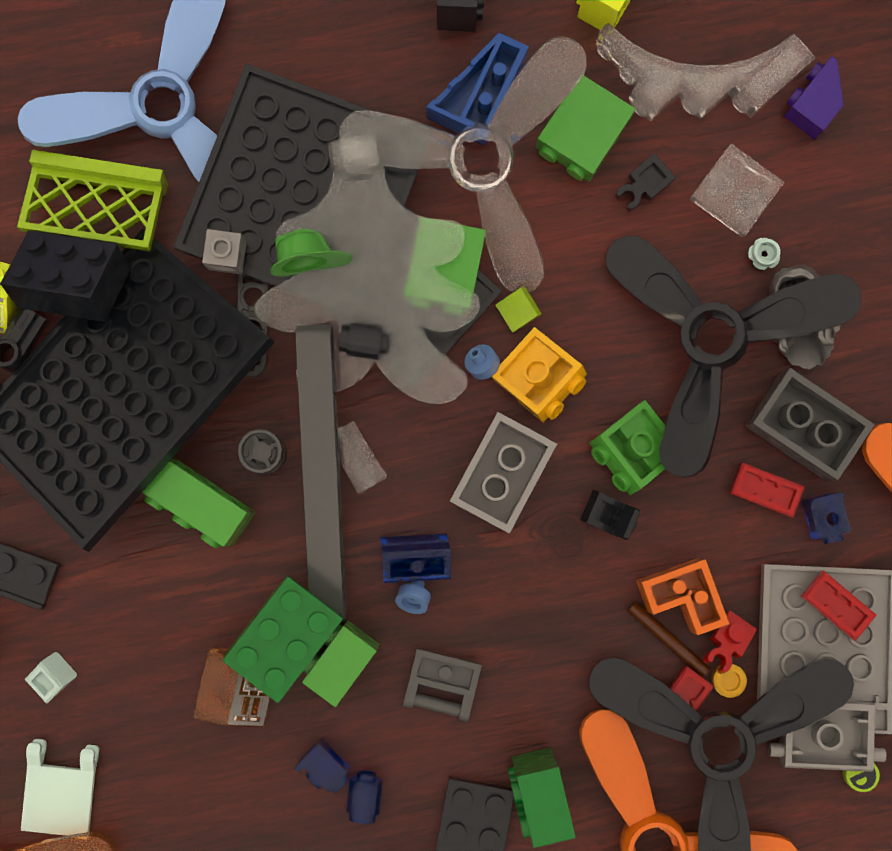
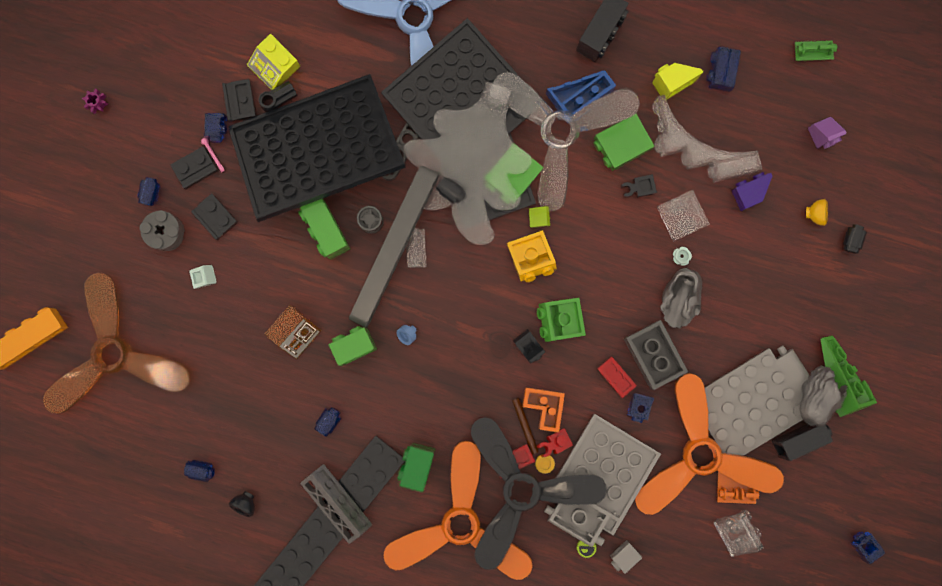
camera: 30 degrees right, 0 degrees up
black brick [0,231,131,322] -> none
lime fence [17,150,168,251] -> none
light aqua flag [21,739,100,838] -> none
light grey brick [202,229,247,275] -> none
green brick [222,574,343,703] -> none
bright green piece [270,228,353,277] -> none
clear blue brick [295,738,350,794] -> none
clear blue brick [380,533,451,583] -> none
dark grey plate [403,648,482,723] -> none
light grey brick [449,412,557,534] -> none
medium blue tile [464,344,500,380] -> none
black piece [606,236,861,478] -> none
red plate [800,571,877,641] -> none

